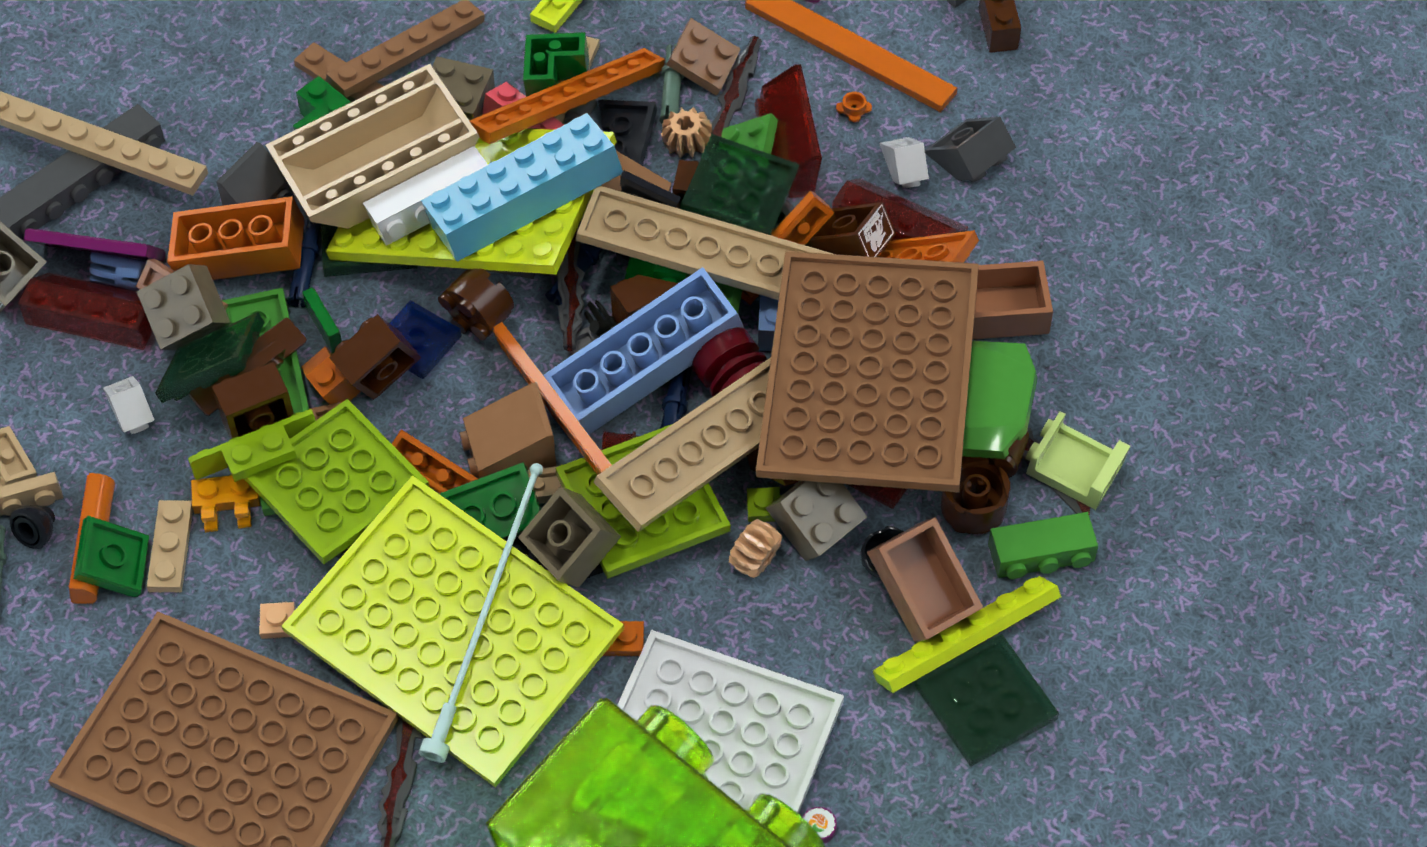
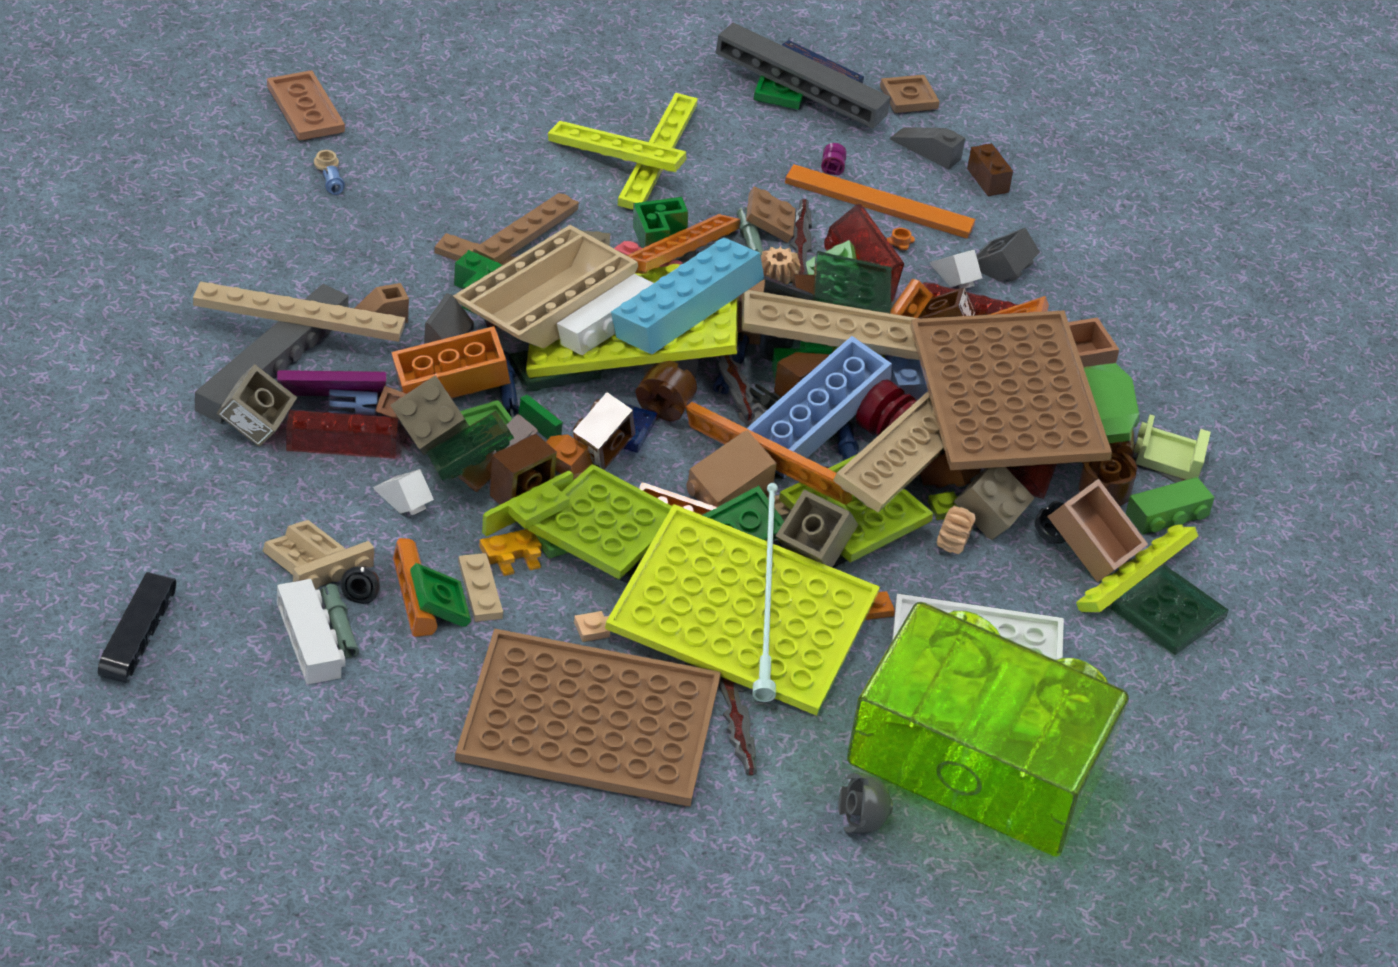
camera: 20 degrees left, 15 degrees down
none -> medium nougat slope [354,283,409,323]

